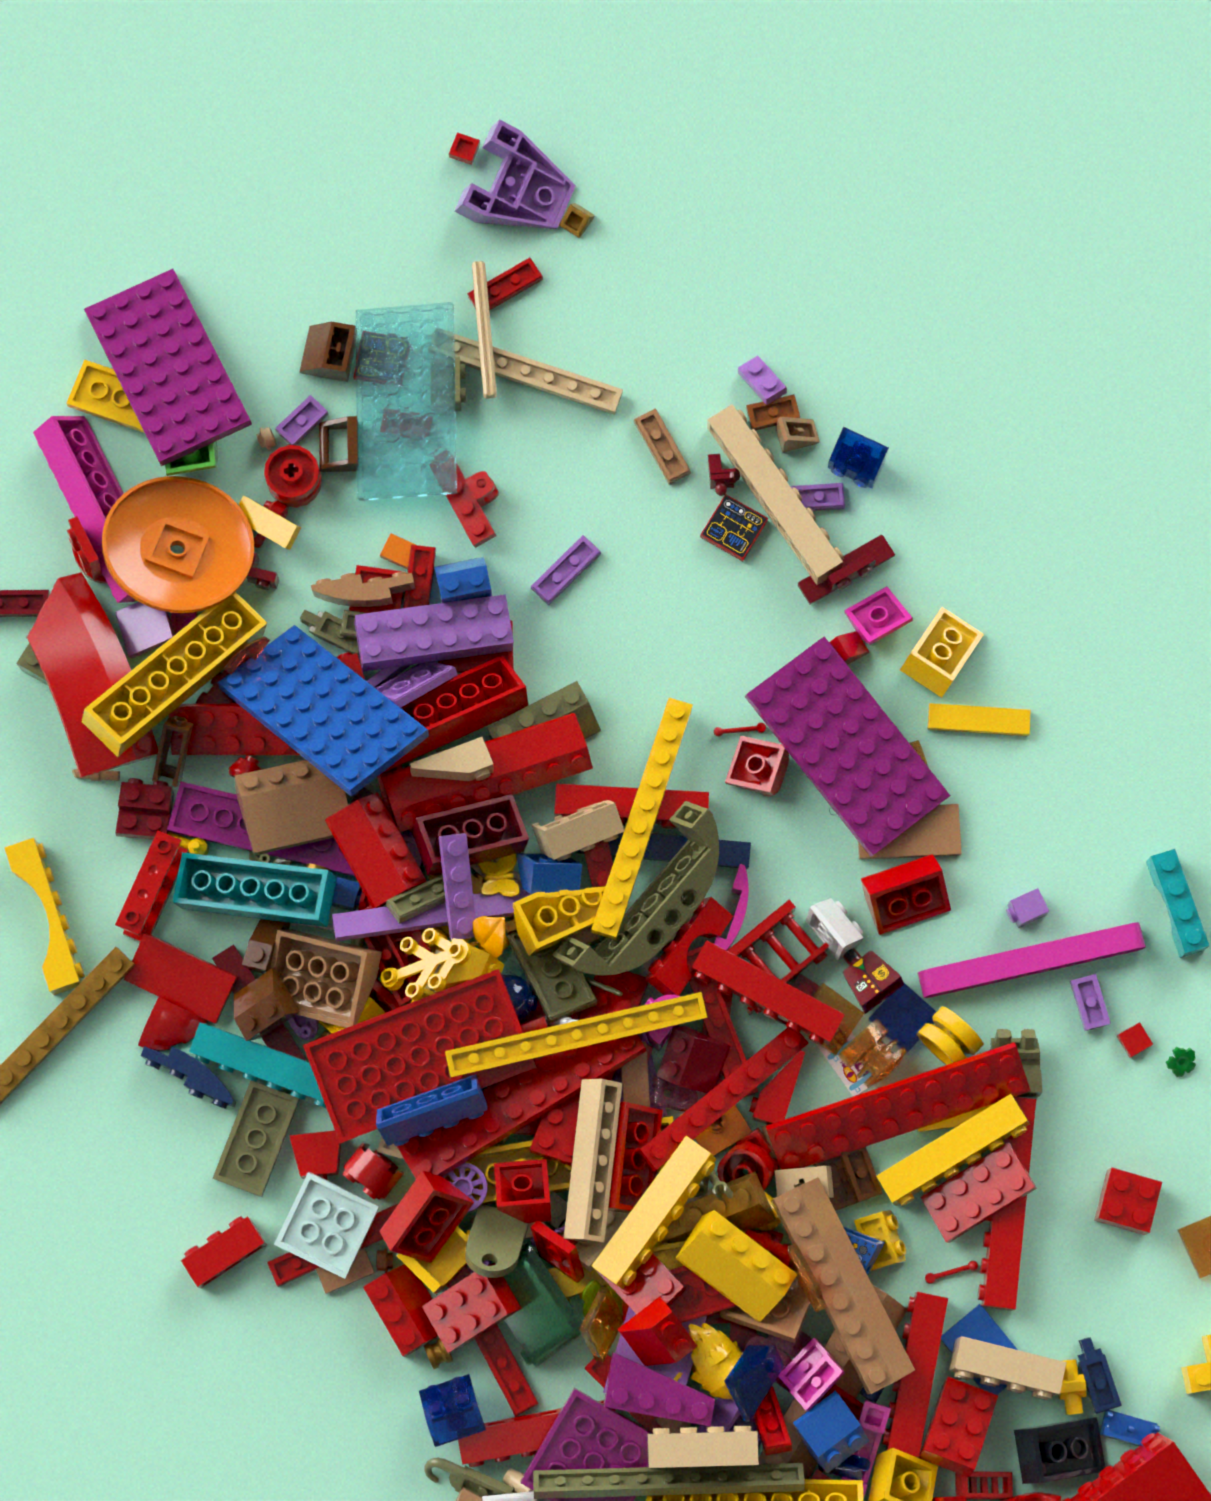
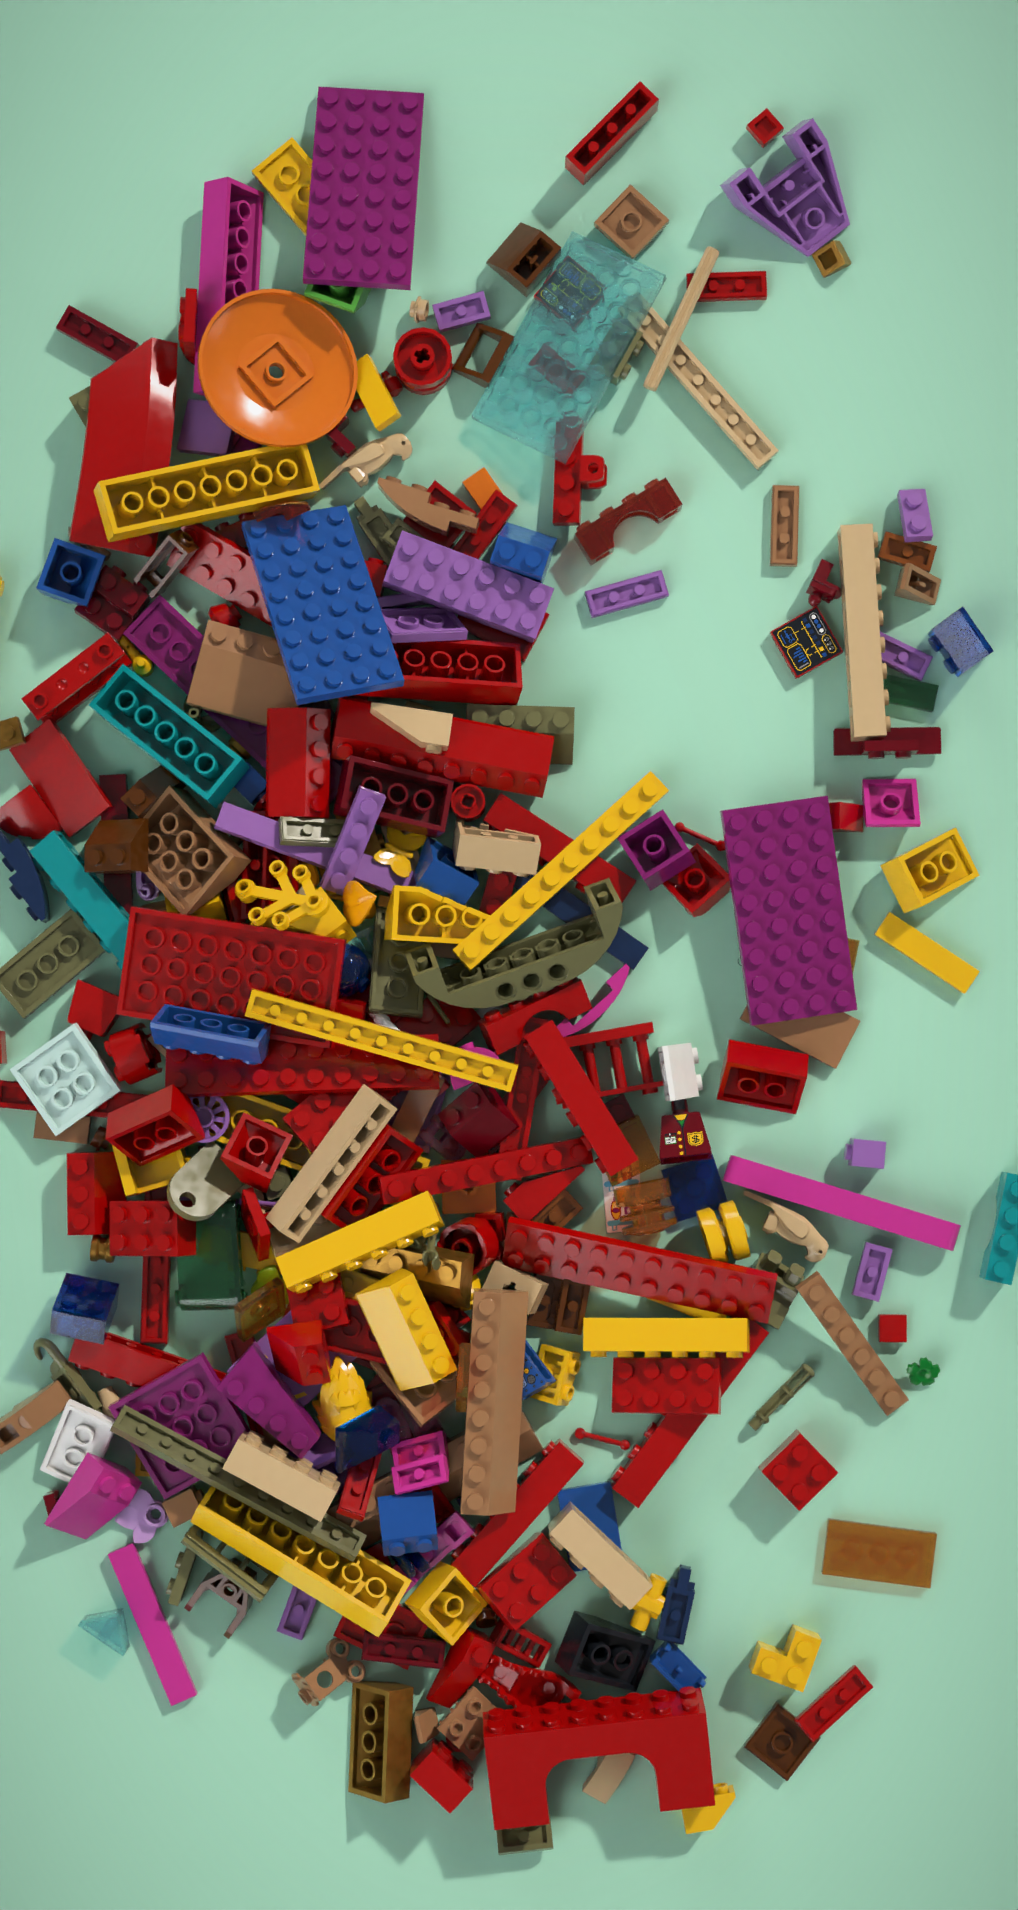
camera: 30 degrees right, 10 degrees up
none -> blue slope [36,538,106,607]
none -> tan animal [319,433,412,490]
none -> red wheel [450,783,486,822]
none -> reddish brown plate [475,1604,498,1628]
none -> dark orange plate [530,1189,583,1227]
none -> red brick [565,81,659,185]
none -> clear red arch [574,477,683,566]
none -> medium nougat plate [594,184,669,261]
none -> magenta brick [617,809,696,891]
none -> tan animal [743,1190,829,1262]
none -> olive piece [748,1364,815,1431]
none -> medium nougat plate [795,1271,909,1416]
none -> clear green tile [883,674,939,713]

